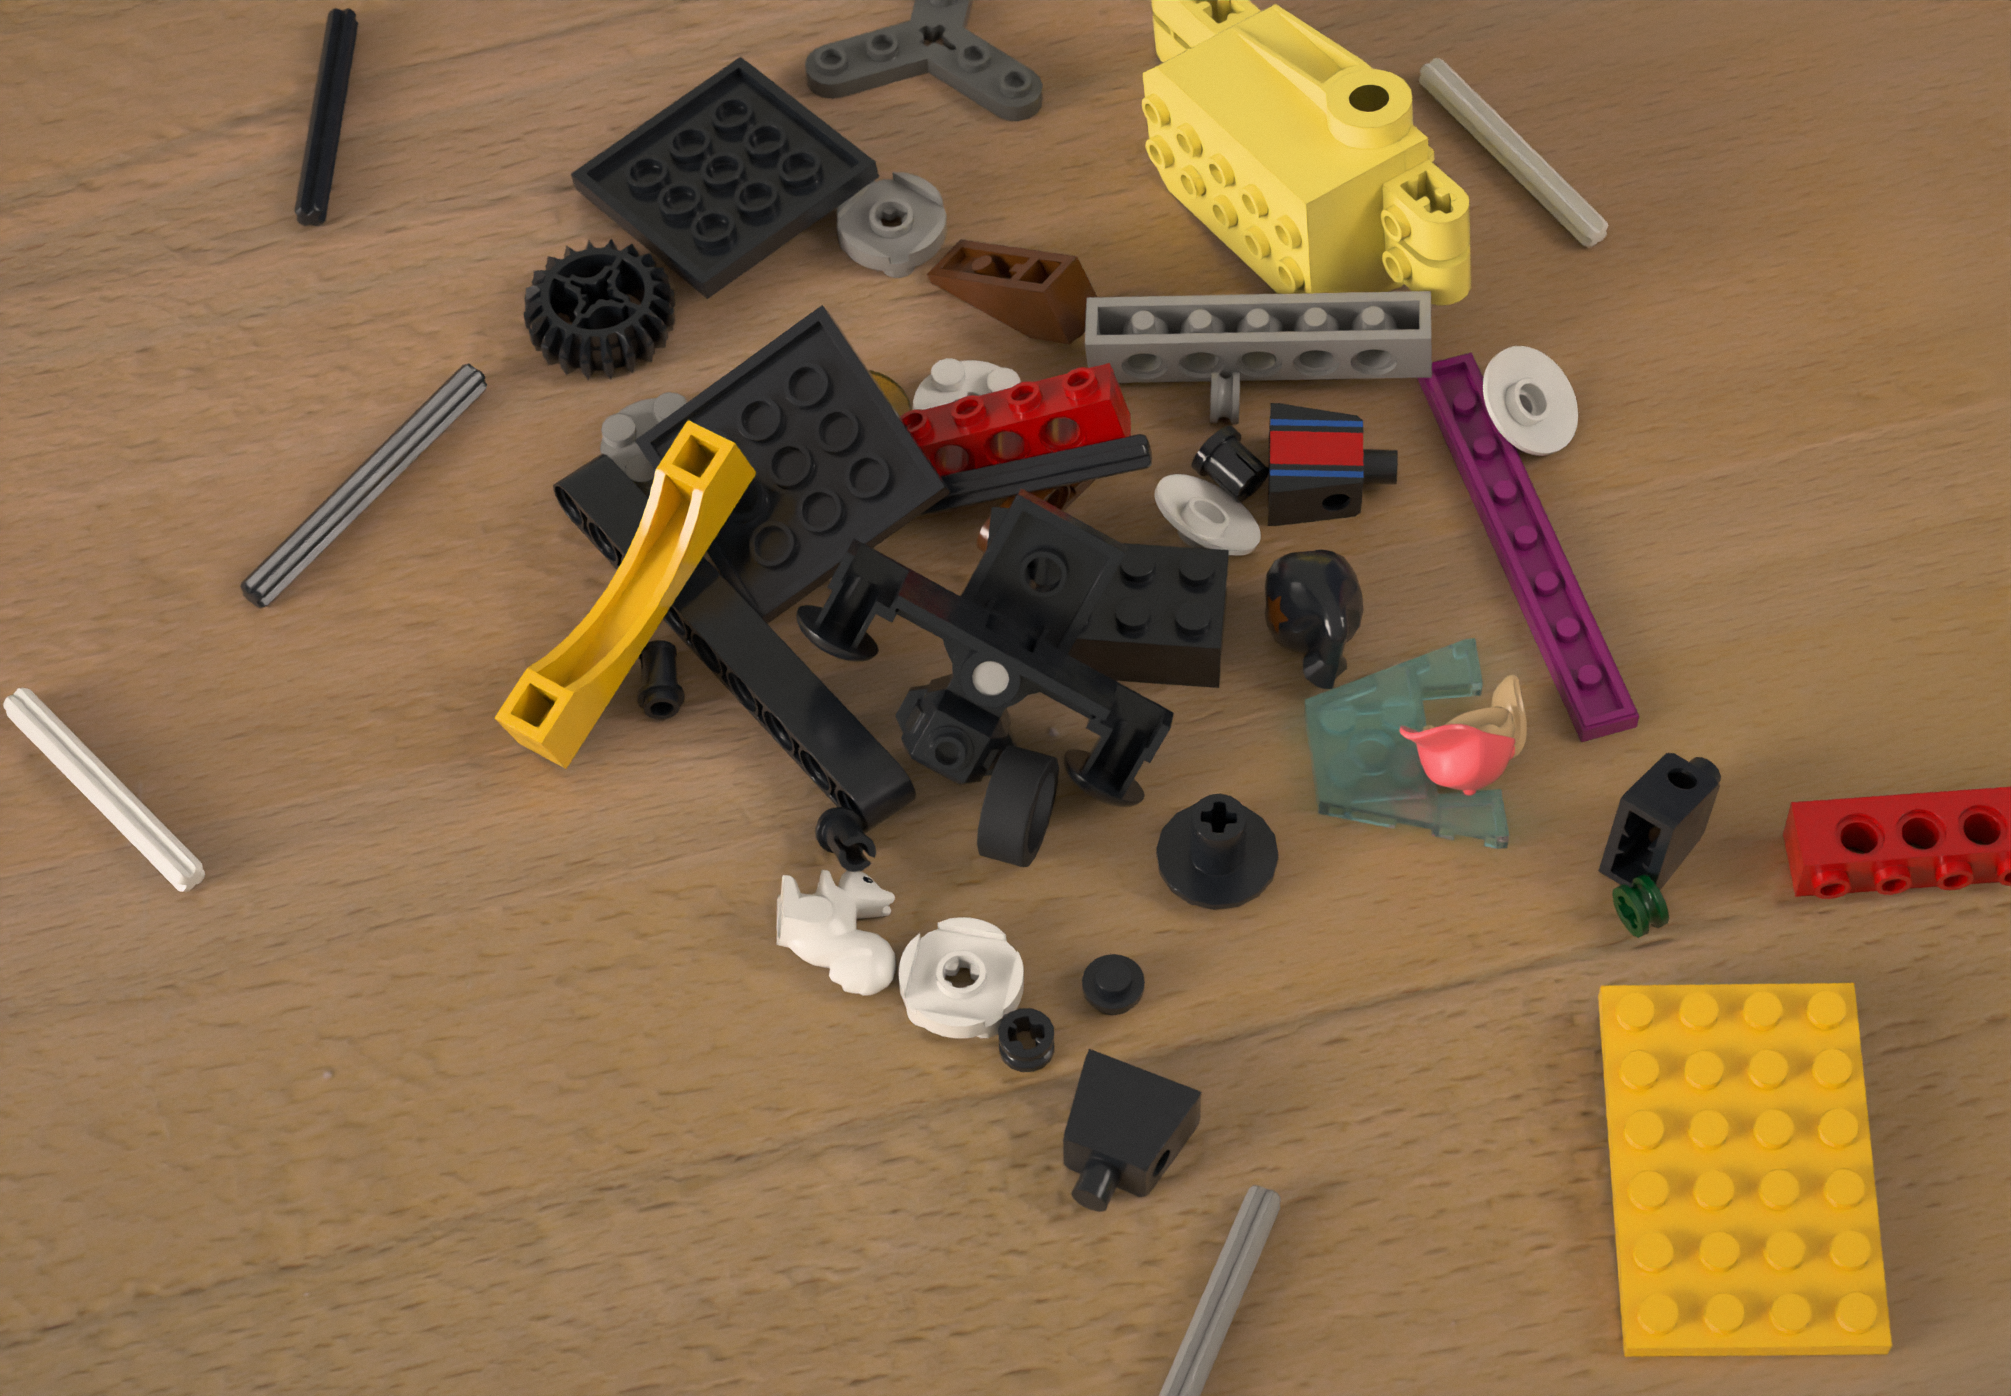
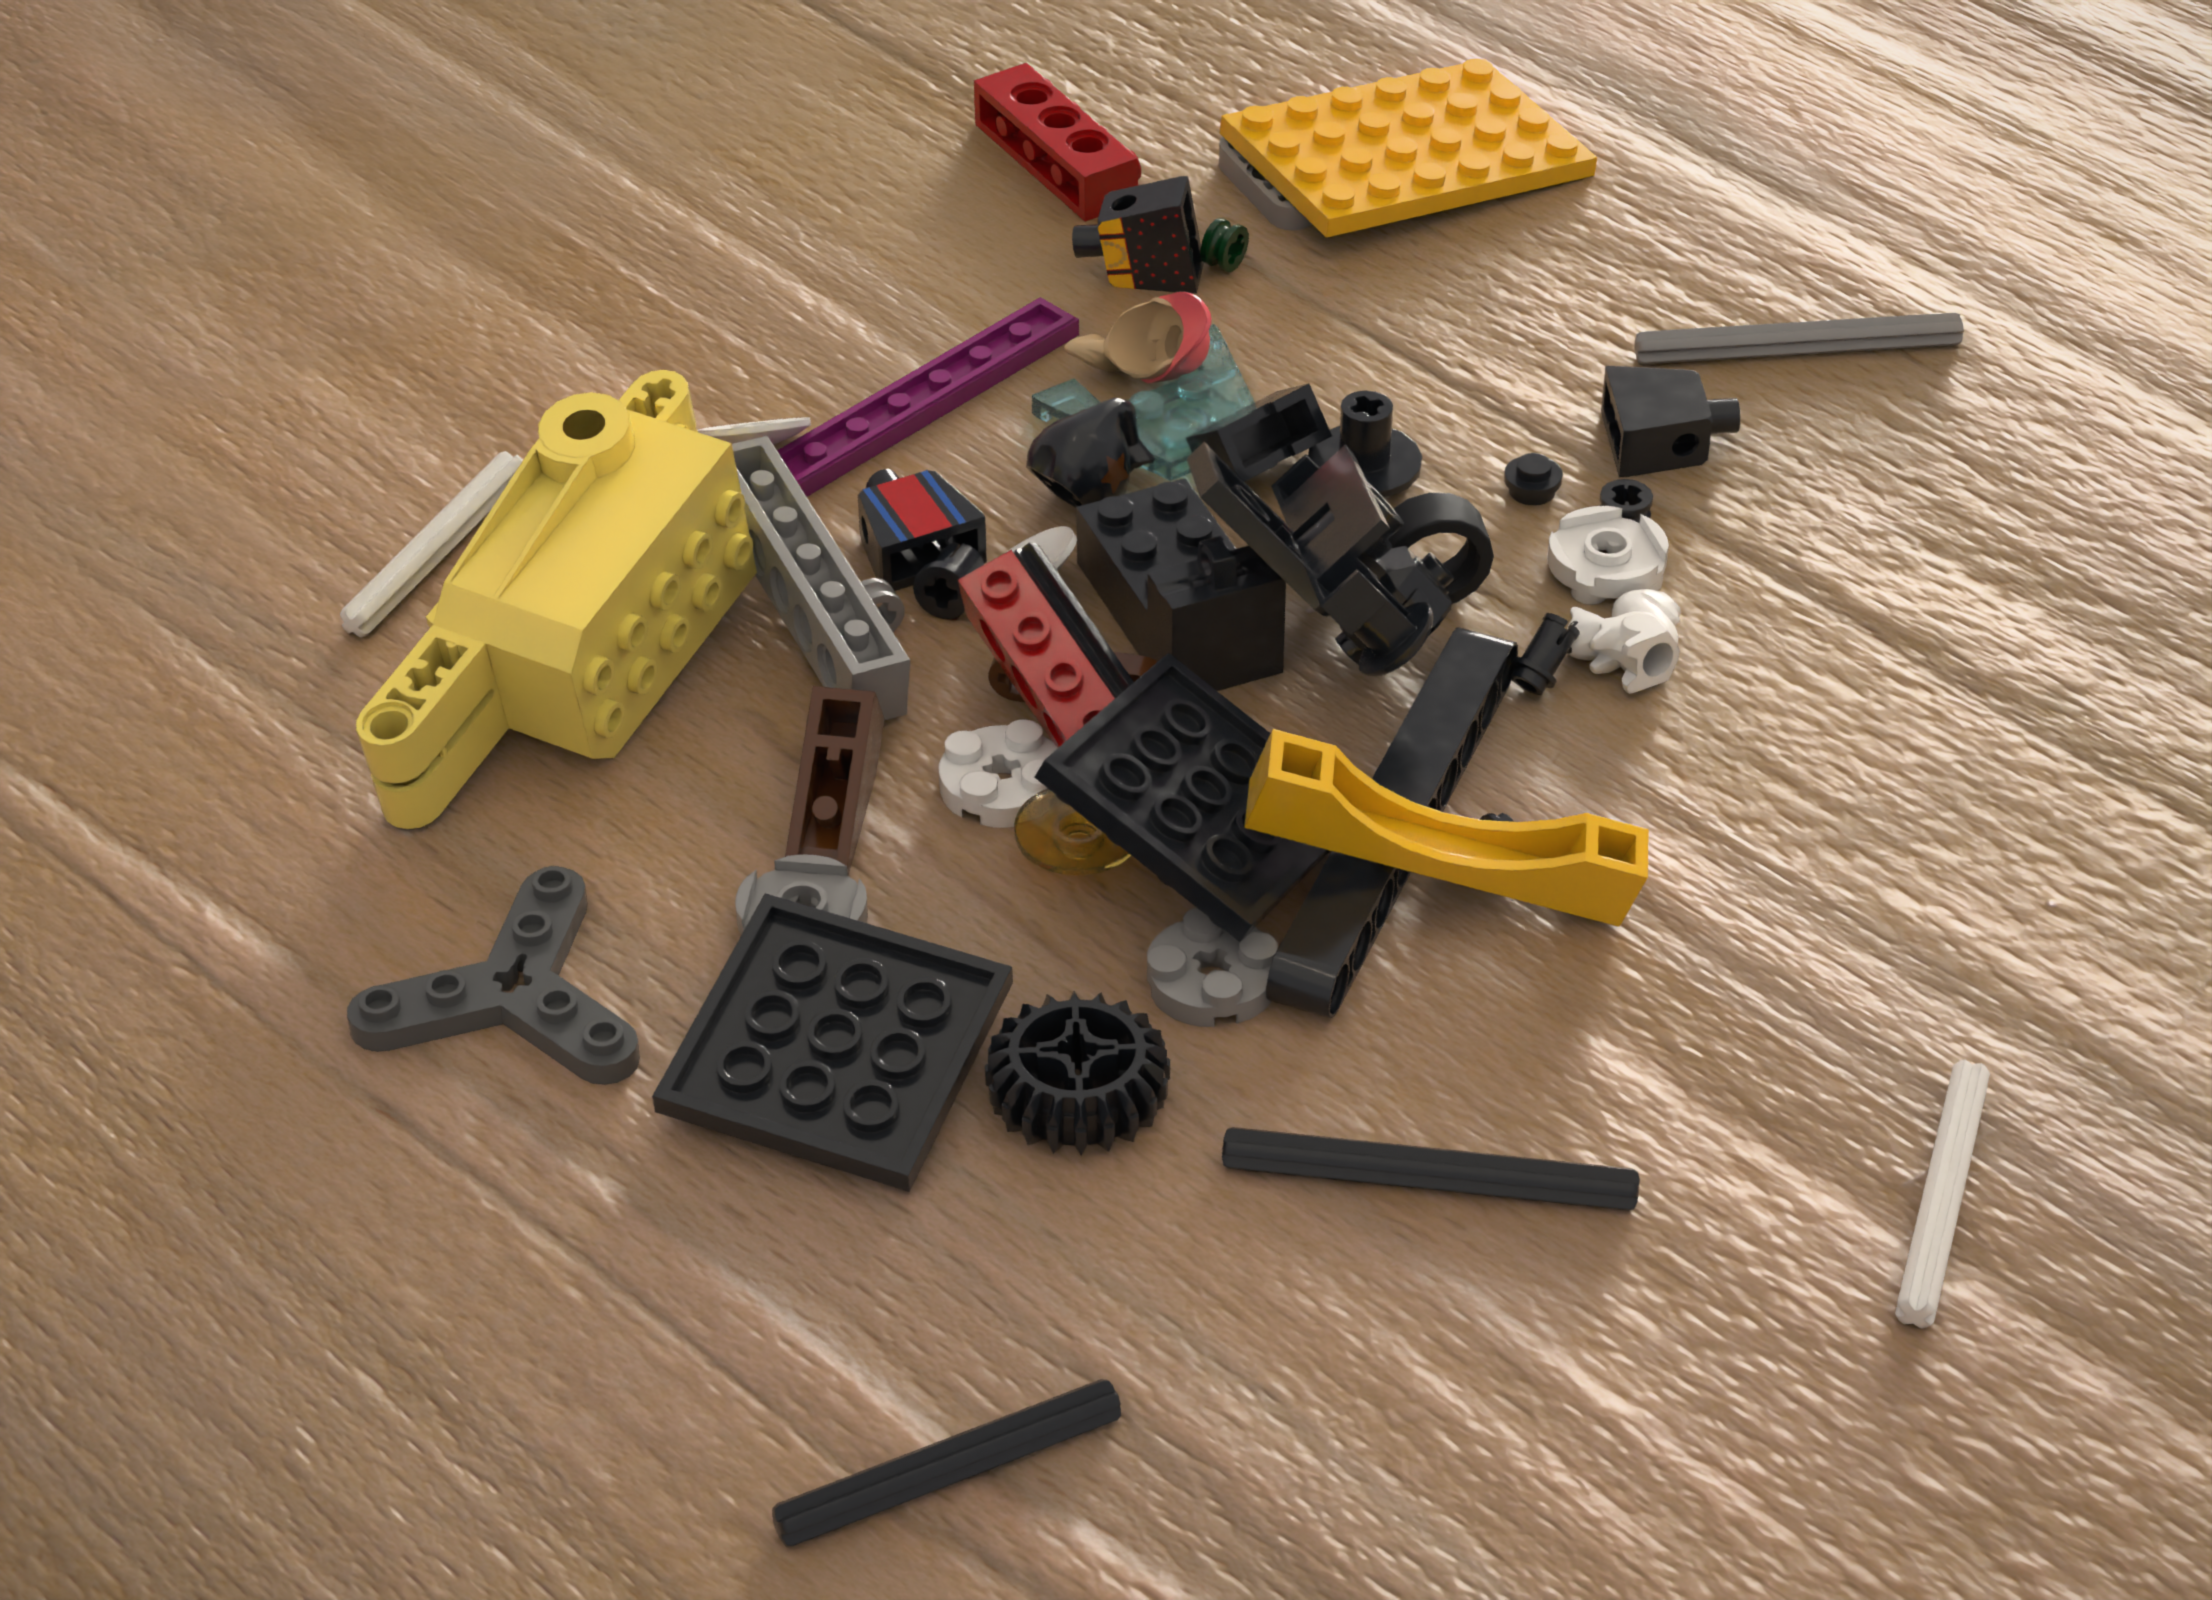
camera: 120 degrees left, 15 degrees down
none -> black brick [1186,383,1332,482]

